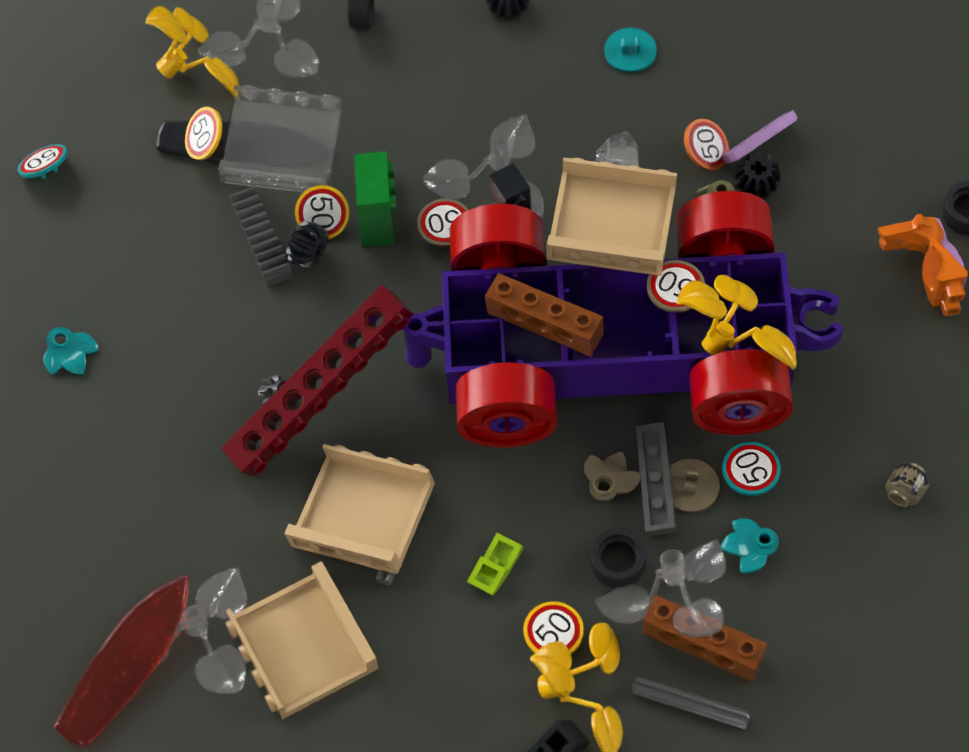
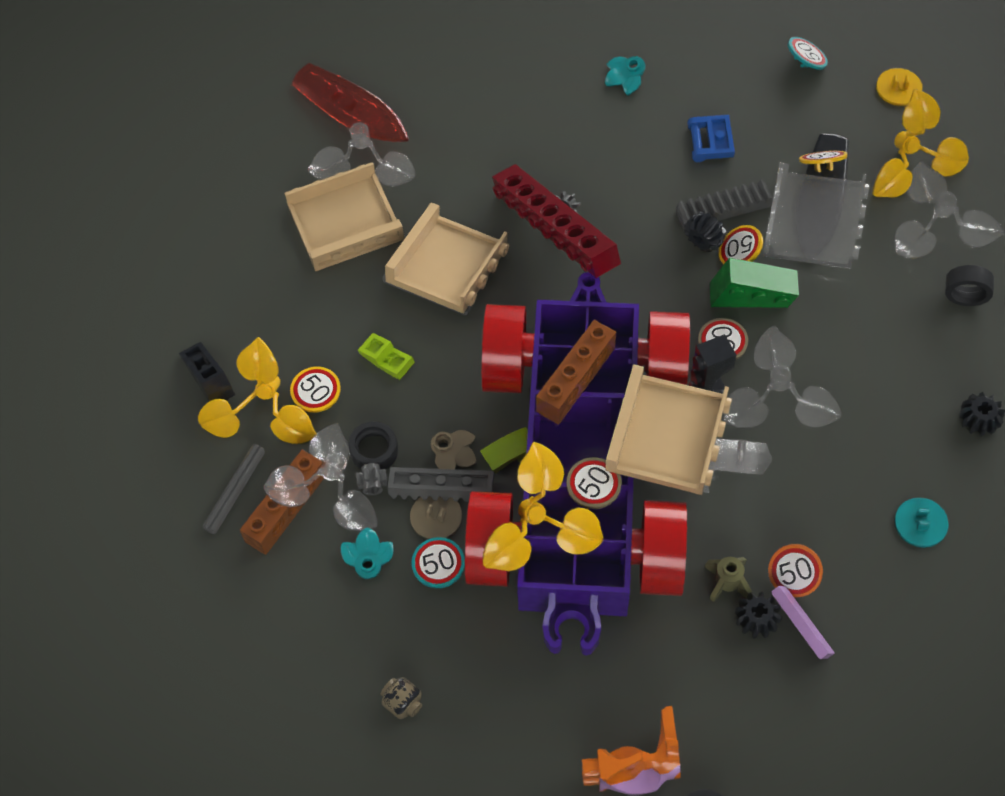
camera: 95 degrees right, 0 degrees up
none -> dark grey gear [355,463,388,495]
none -> lime slope [480,427,528,474]
none -> blue plate [687,115,735,162]
none -> yellow piece [876,68,923,106]

